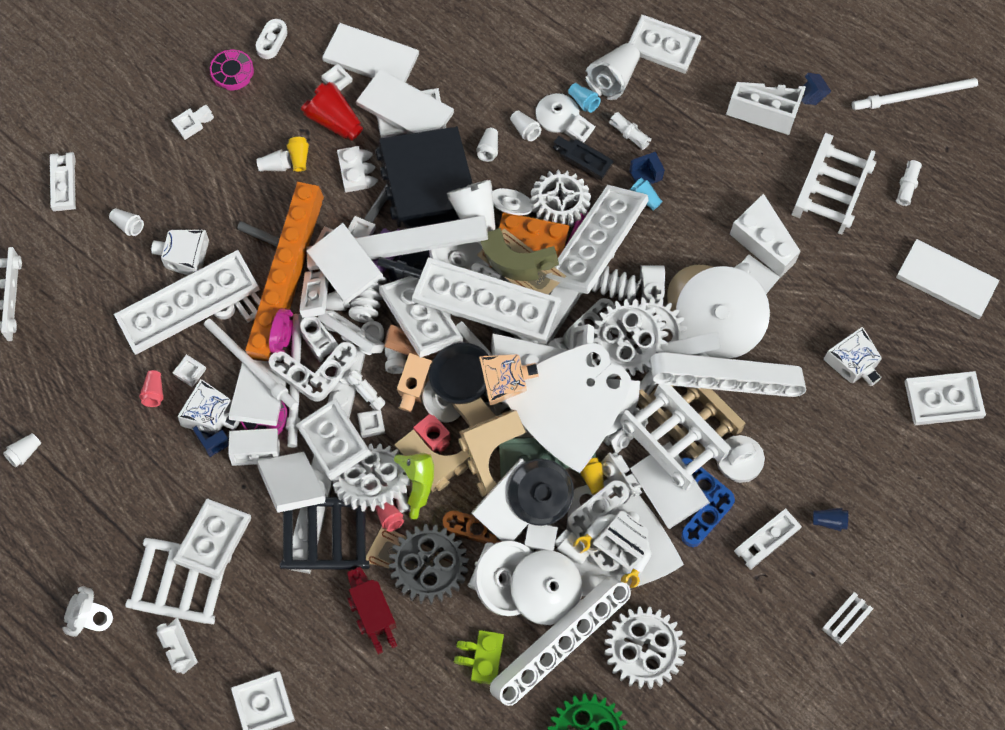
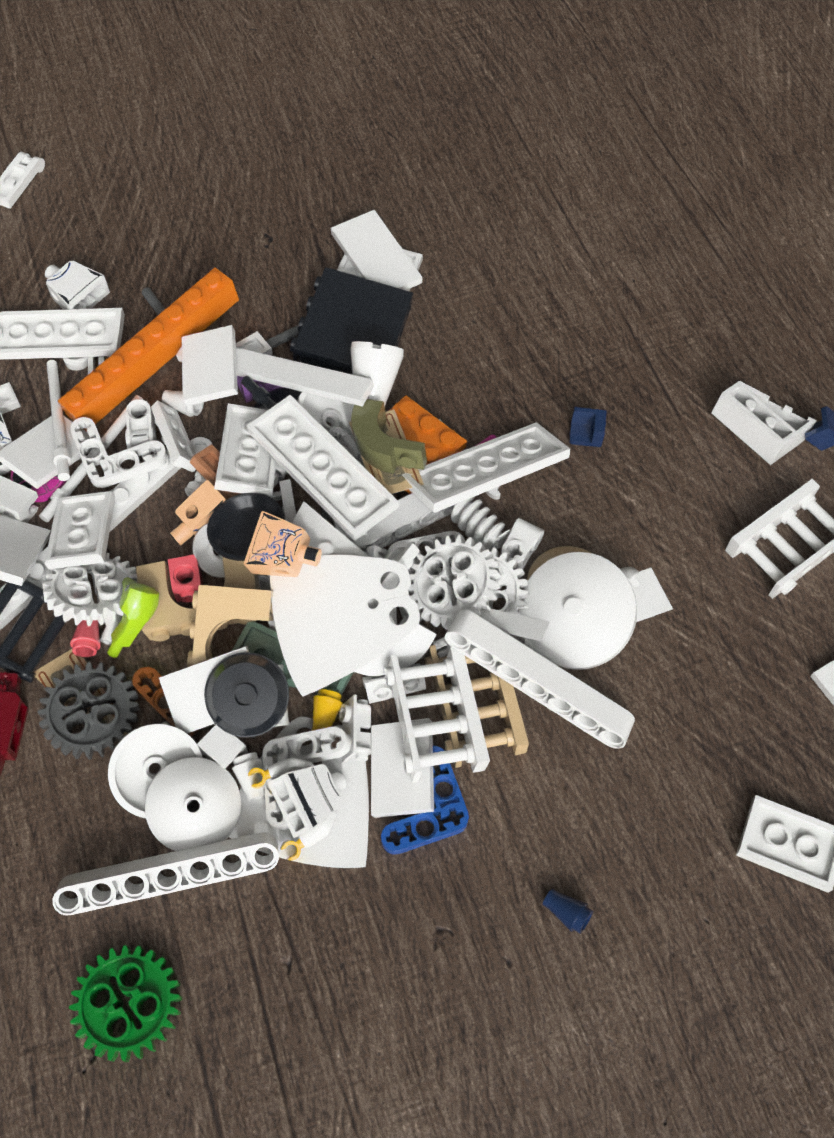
camera: 30 degrees right, 5 degrees down
white cone [109,208,144,236] -> none
white plate [172,105,214,140] -> none
tile [210,49,254,91] -> none
white plate [256,19,287,59] -> none
white cone [257,149,291,171] -> none
dark pink tile [269,308,293,354] -> none
yellow cone [287,137,309,172] -> none
white plate [300,270,329,318] -> none
red cone [301,82,363,141] -> none
white tile [321,64,352,90] -> none
white tile [323,23,419,83] -> none
white plate [337,146,378,193] -> none
white axle [347,370,385,410] -> none
white piece [348,276,387,323] -> none
white tile [357,409,385,438] -> none
lime hinge [454,630,504,684] -> none
white cone [476,128,498,162] -> none
white dish [492,188,533,215] -> none
white cone [510,111,541,141] -> none
white gear [530,169,591,227] -> none
white dish [536,94,579,133] -> none
black hinge [553,136,613,181] -> none
white tile [565,114,595,143] -> none
medium azure cone [568,83,601,112] -> none
white cone [586,43,640,100] -> none
white gear [604,607,686,689] -> none
white pin [609,112,651,150] -> none
white tile [629,15,701,74] -> none
medium azure cone [630,178,662,211] -> none
white tile [716,435,765,483] -> none
white wedge [730,194,800,277] -> none
white plate [734,508,802,570] -> none
white tile [822,592,873,646] -> none
white torso [824,327,882,386] -> none

